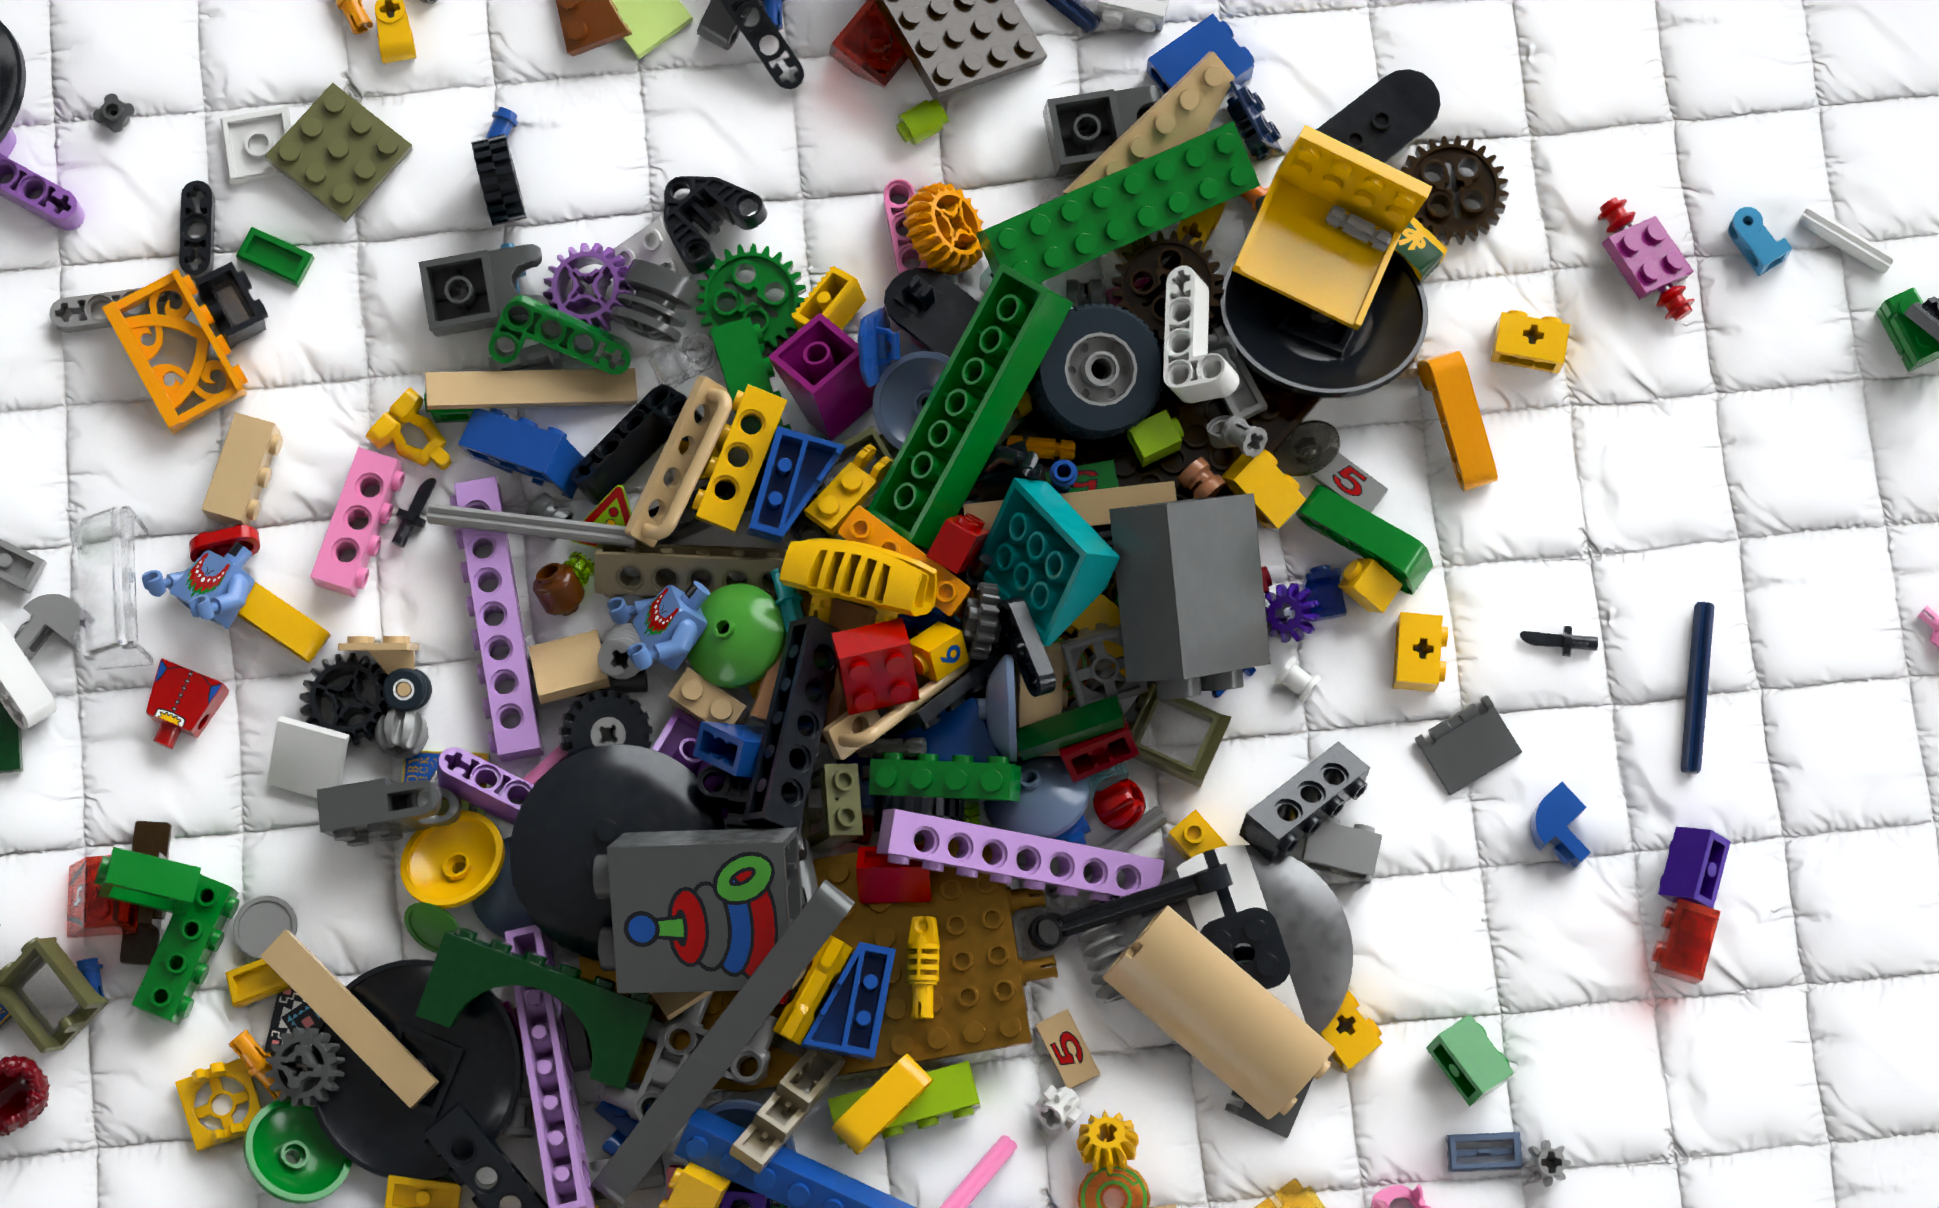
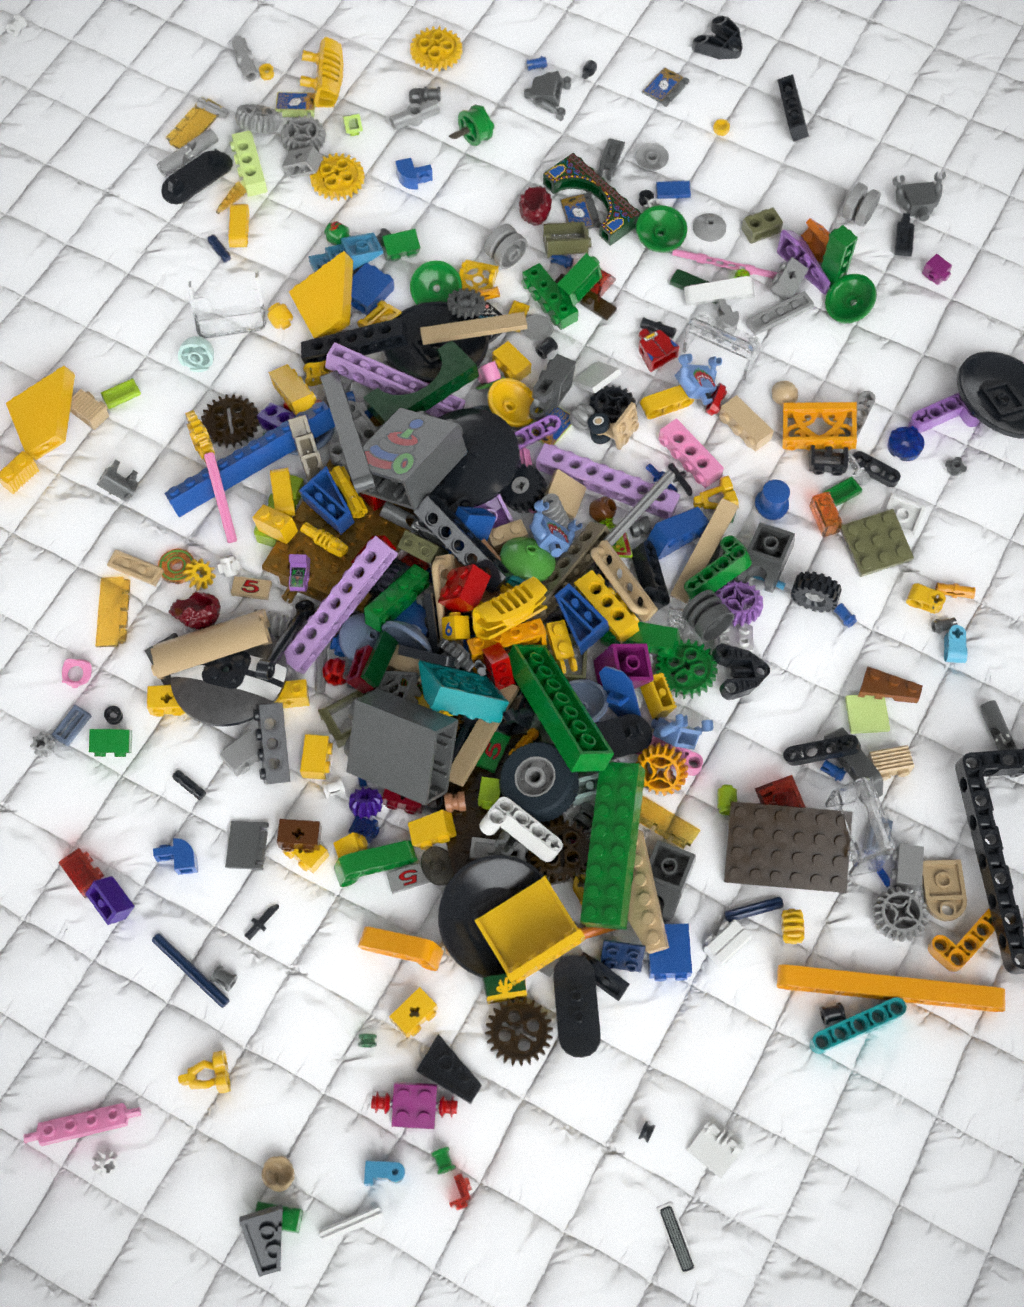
camera: 125 degrees right, 10 degrees down
blue pin [1050,459,1078,493] -> none
light grey connector [1206,415,1268,457] -> none
light grey axle [1325,205,1392,252] -> none
none -> black bush [104,705,123,725]
none -> dark red piece [168,591,221,630]
none -> black axle [172,770,206,800]
none -> yellow piece [178,1050,231,1093]
none -> dark grey bush [210,965,238,992]
none -> yellow brick [252,504,298,544]
none -> tan hair [261,1156,295,1192]
none -> reddish brown brick [277,819,322,853]
none -> medium lavender leg [289,554,310,592]
none -> yellow brick [300,734,333,780]
none -> clear green bush [358,1034,377,1048]
none -> black wing [416,1033,482,1105]
none -> green bush [431,1147,456,1175]
none -> clear red bracket [449,1173,472,1211]
none -> bright pink piece [477,361,502,384]
none -> light grey wheel [484,224,528,269]
none -> yellow brick [492,341,532,381]
none -> black bush [535,336,558,360]
none -> black hinge [581,952,630,1001]
none -> clear yellow windscreen [639,796,701,850]
none -> black pin [640,317,677,339]
none -> clear blue piece [645,463,678,492]
none -> medium blue torso [651,714,714,750]
none -> blue piece [755,479,790,520]
none -> tan hair [772,381,799,407]
none -> clear orange brick [809,492,843,537]
none -> clear bar [848,453,870,485]
none -> clear blue plate [887,426,925,461]

